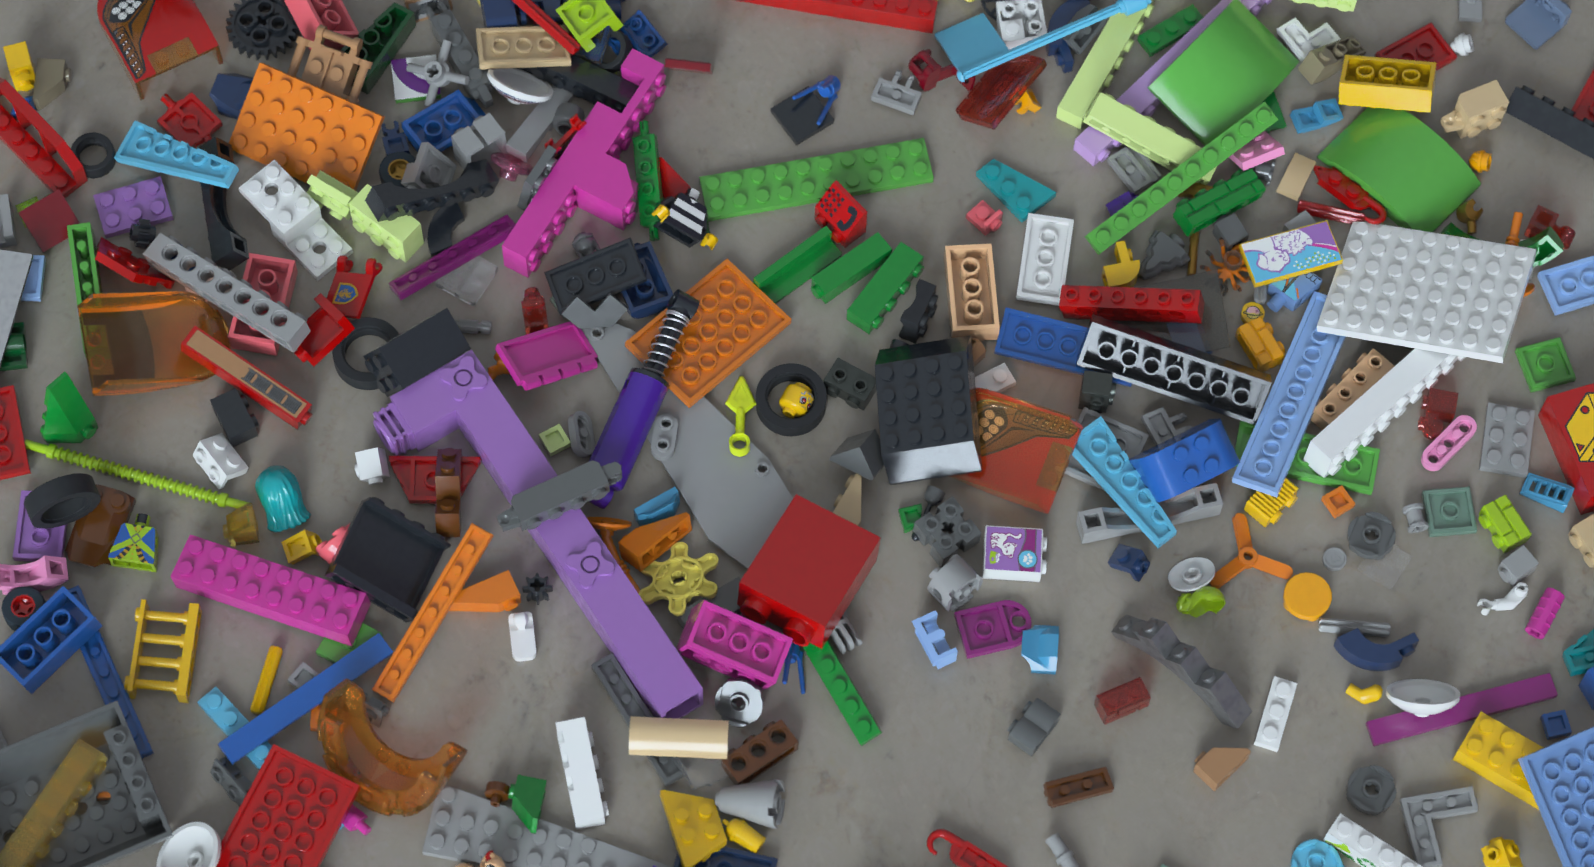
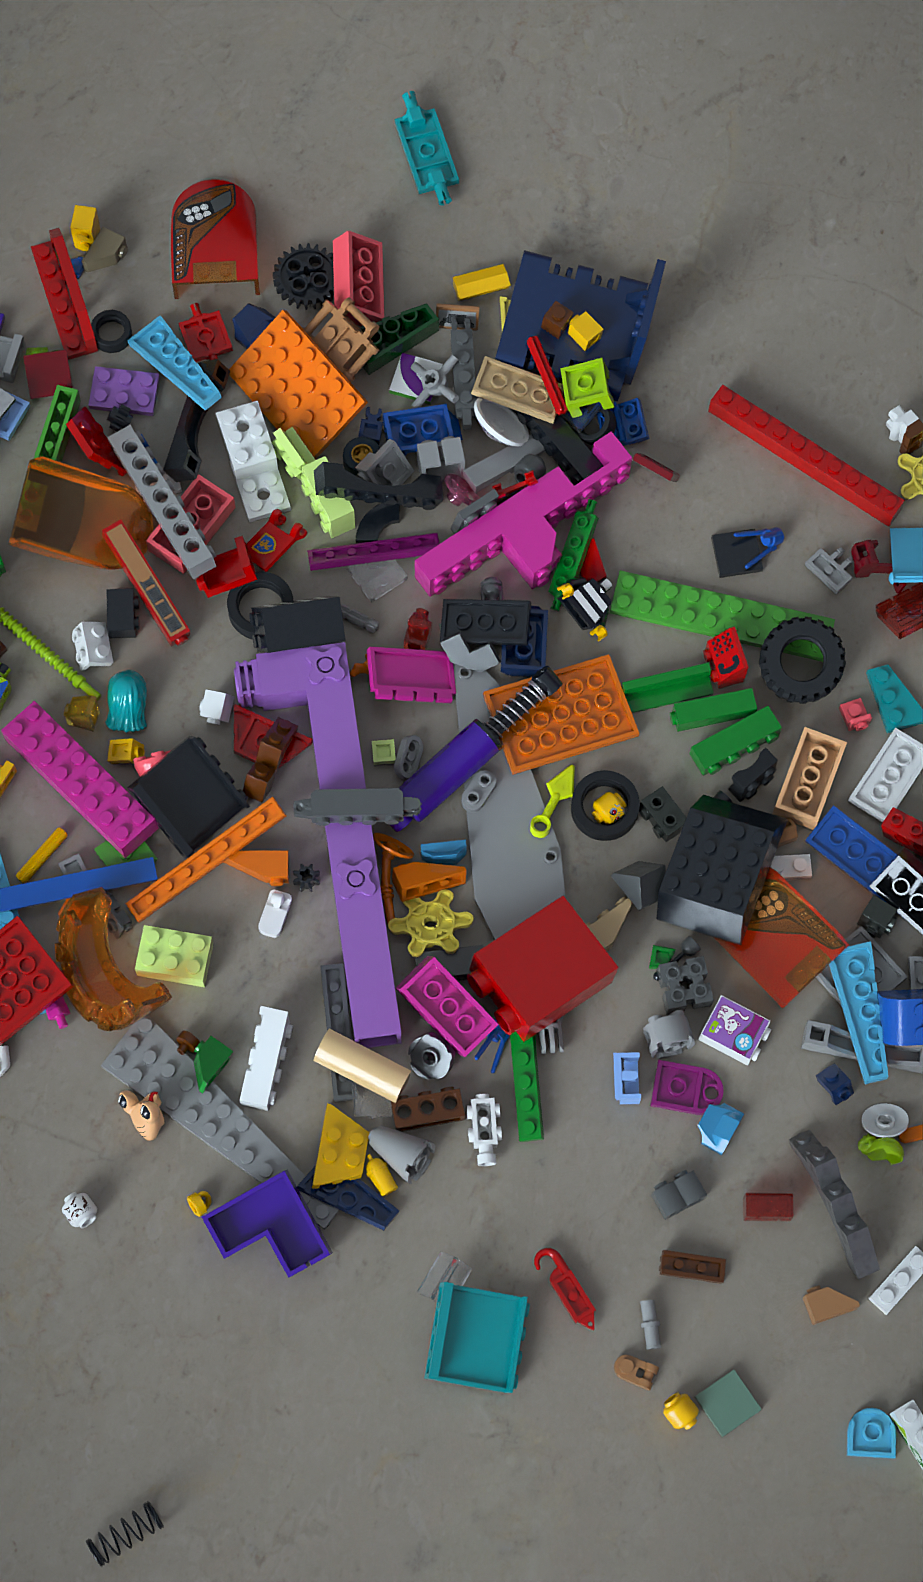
camera: 25 degrees right, 5 degrees up
none -> yellowish green brick [135,925,214,987]
none -> white brick [466,1094,502,1166]
none -> black tyre [759,616,846,704]

